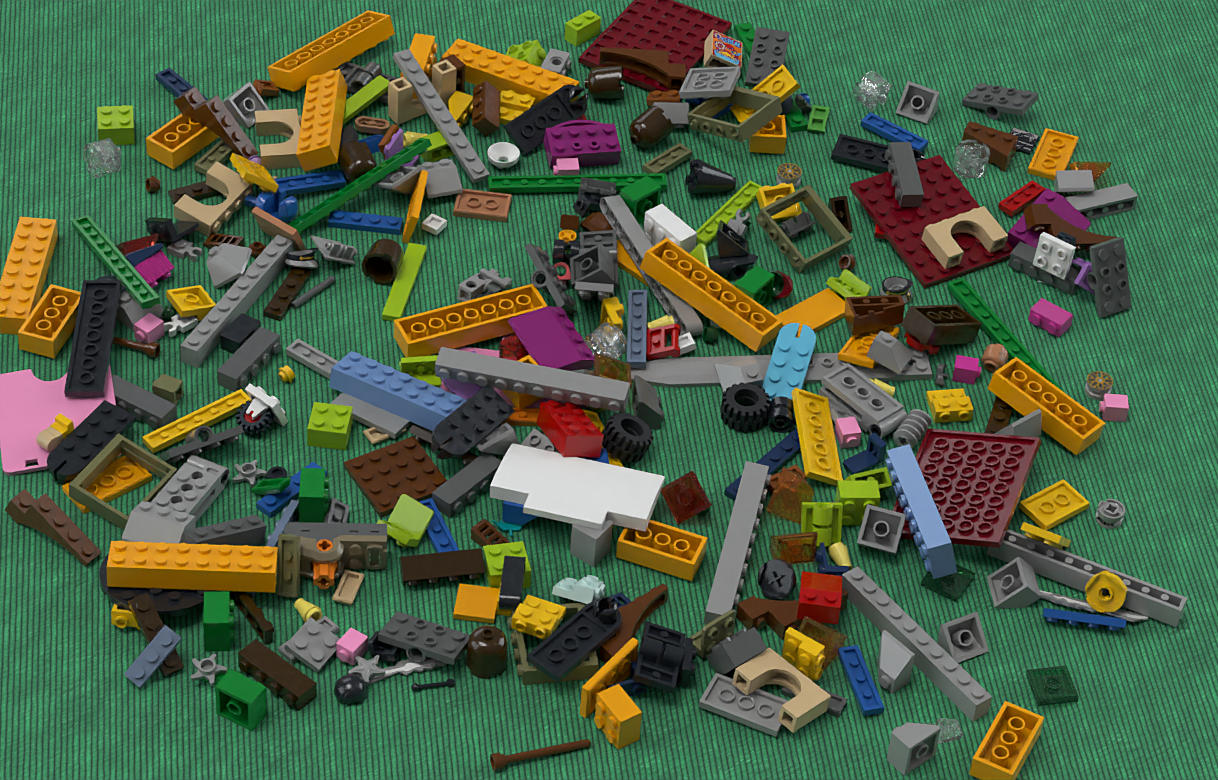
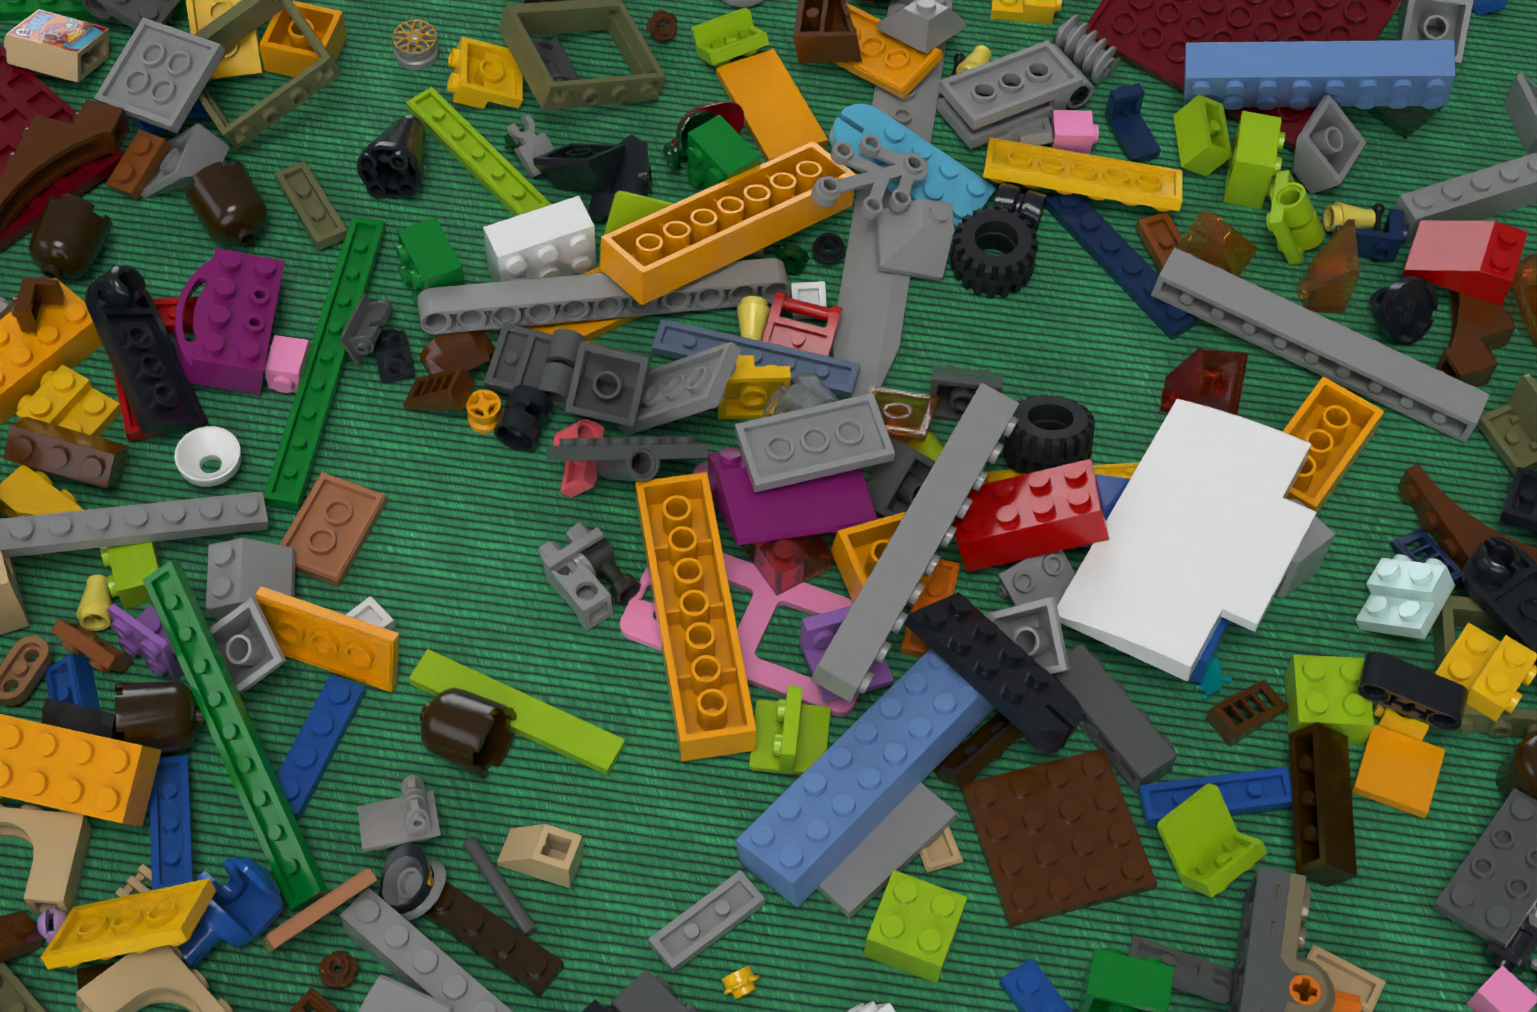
camera: 75 degrees left, 15 degrees up
none -> reddish brown bracket [11,277,65,333]
none -> tan slope [497,824,584,888]
none -> light grey plate [734,393,895,493]
none -> light grey plant [811,134,928,220]
none -> black plate [812,232,845,265]

